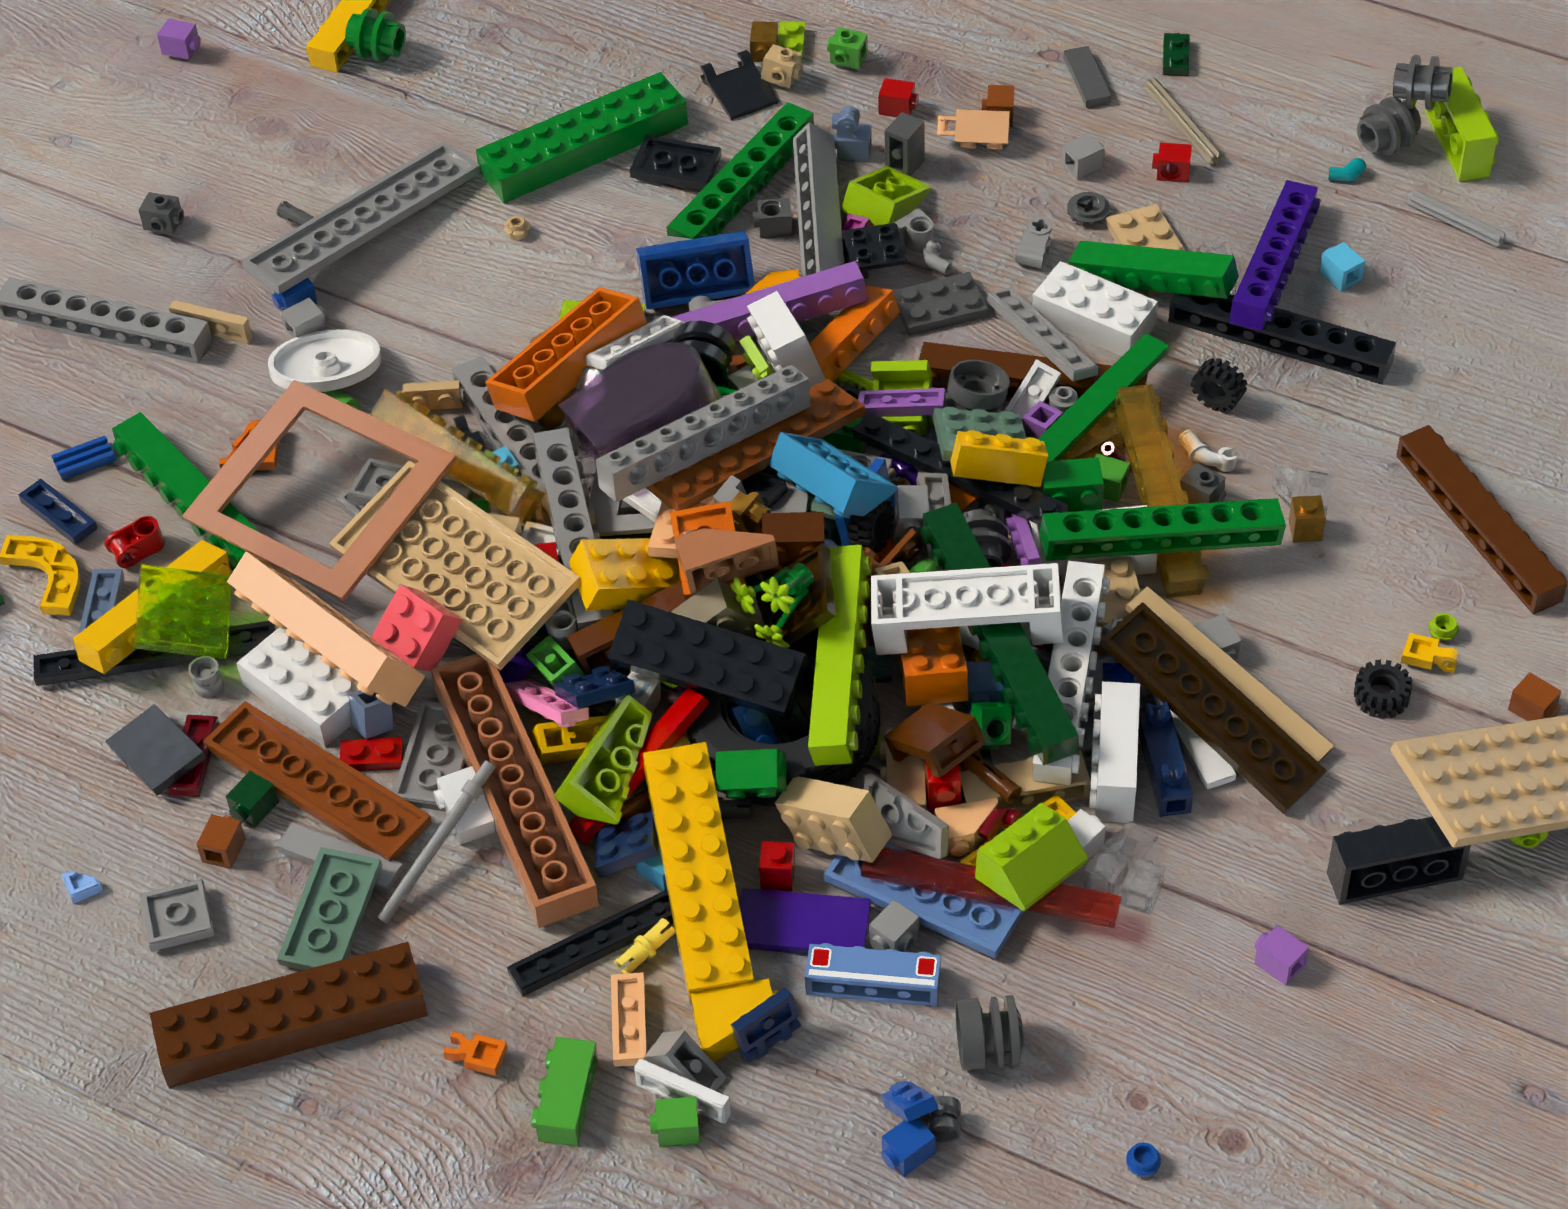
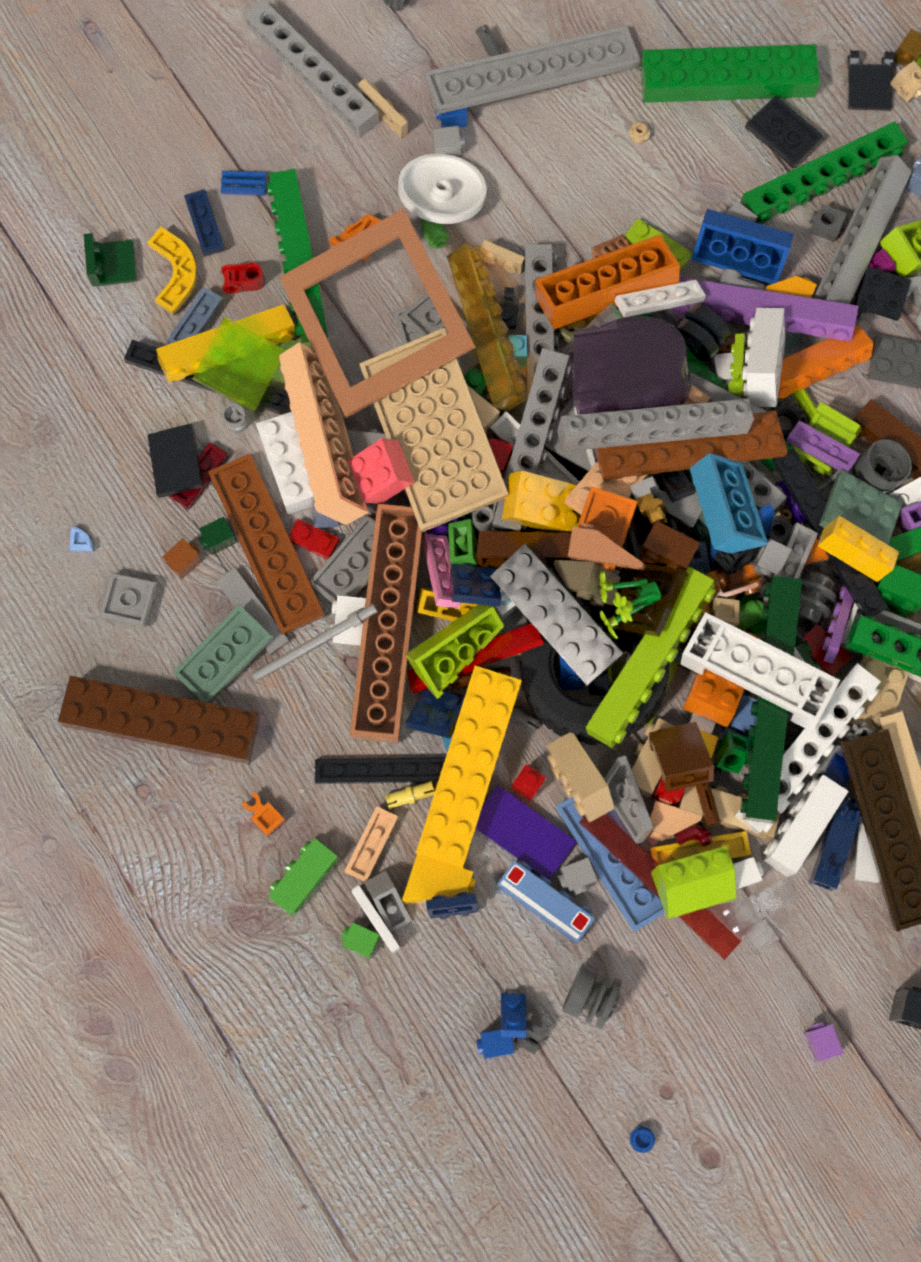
camera: 25 degrees right, 25 degrees up
green brick [716,749,787,799] -> none

